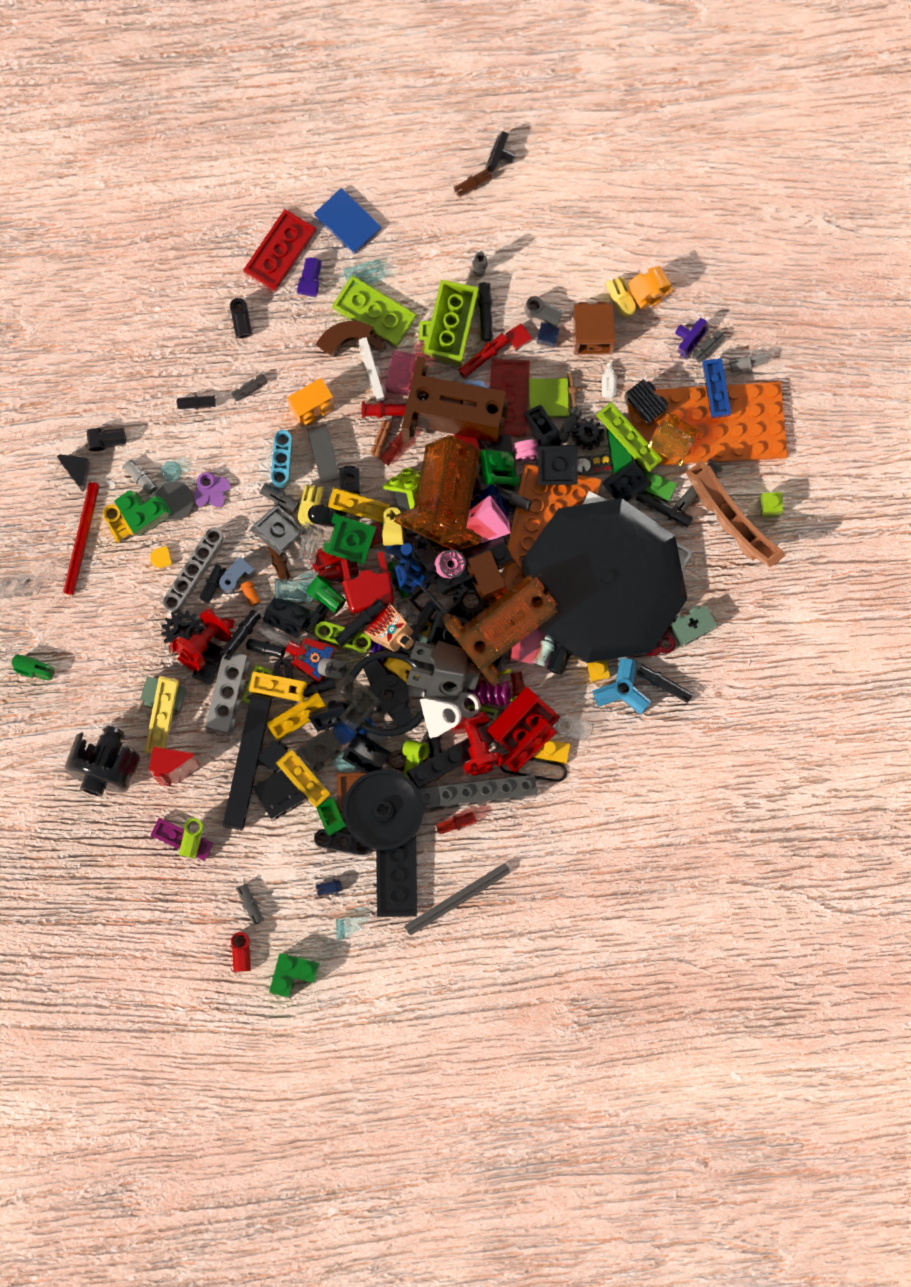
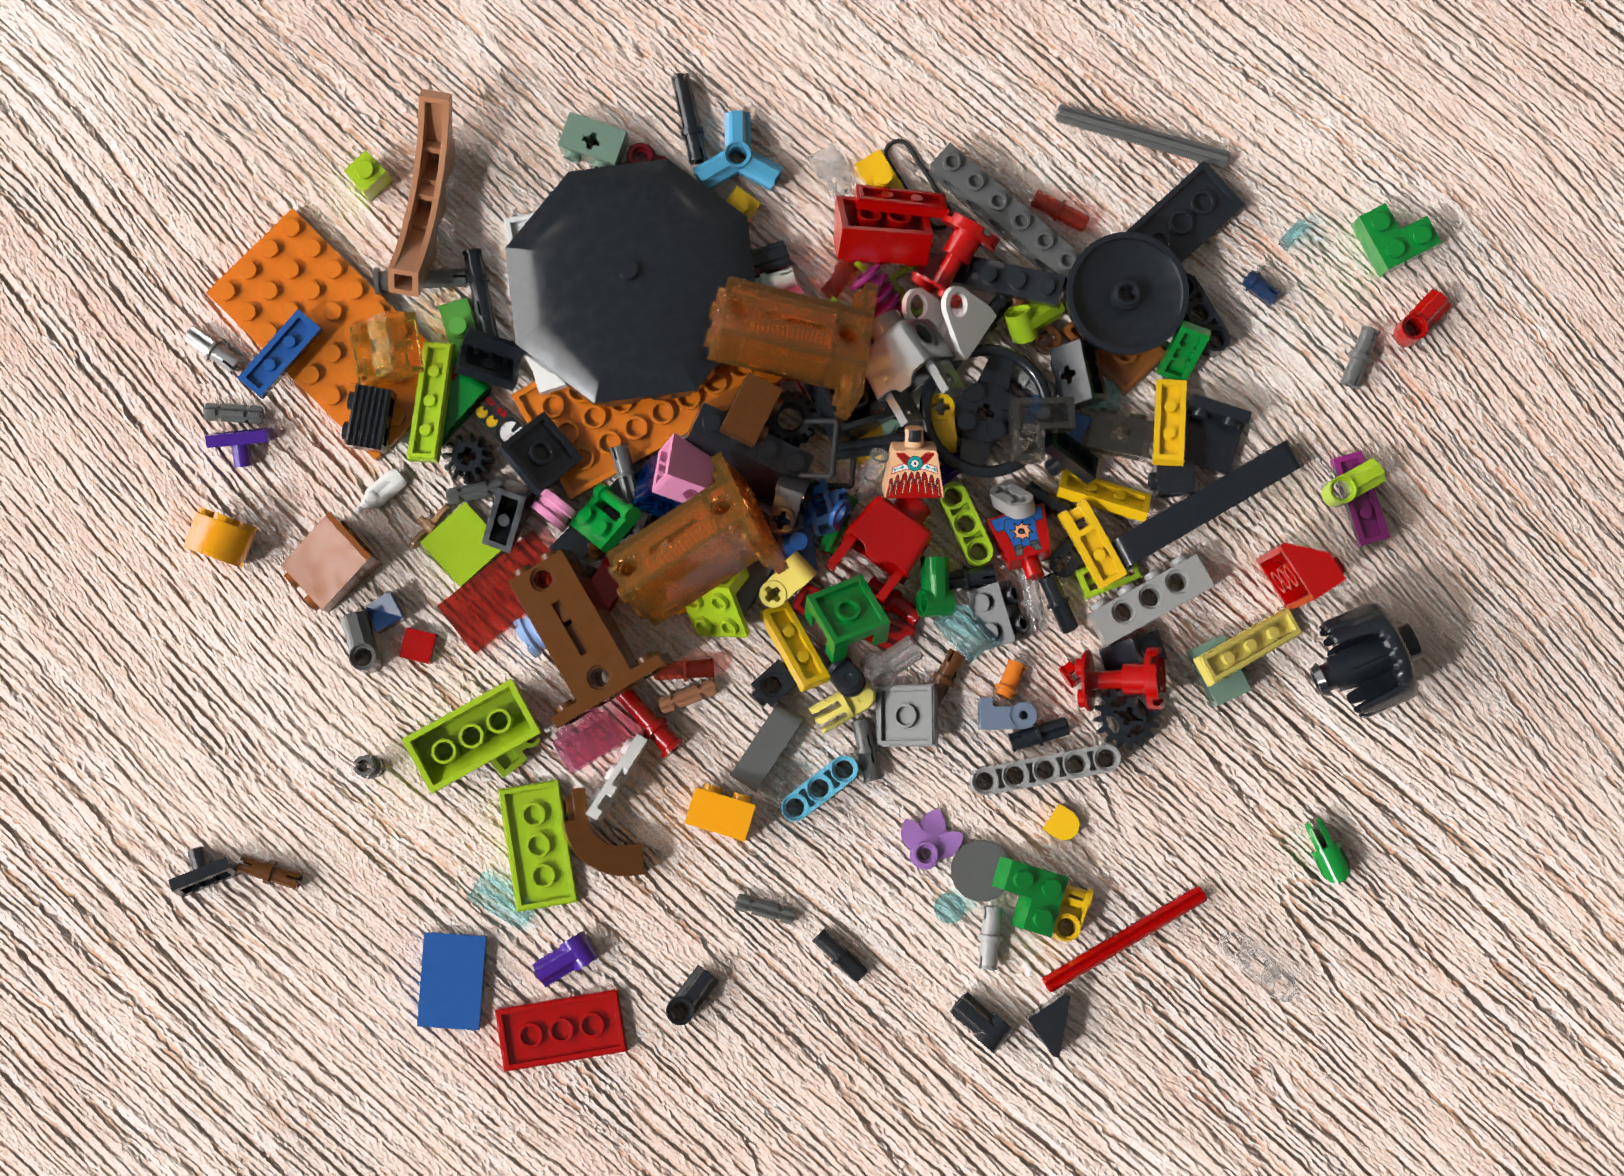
camera: 125 degrees left, 5 degrees up
black pin [220,610,261,660] -> none
black pin [334,598,387,647] -> none
bright pink wheel [435,550,466,579] -> none
red pin [458,333,509,379] -> none
black pin [478,282,493,342] -> none
light yellow arm [606,276,636,318] -> none

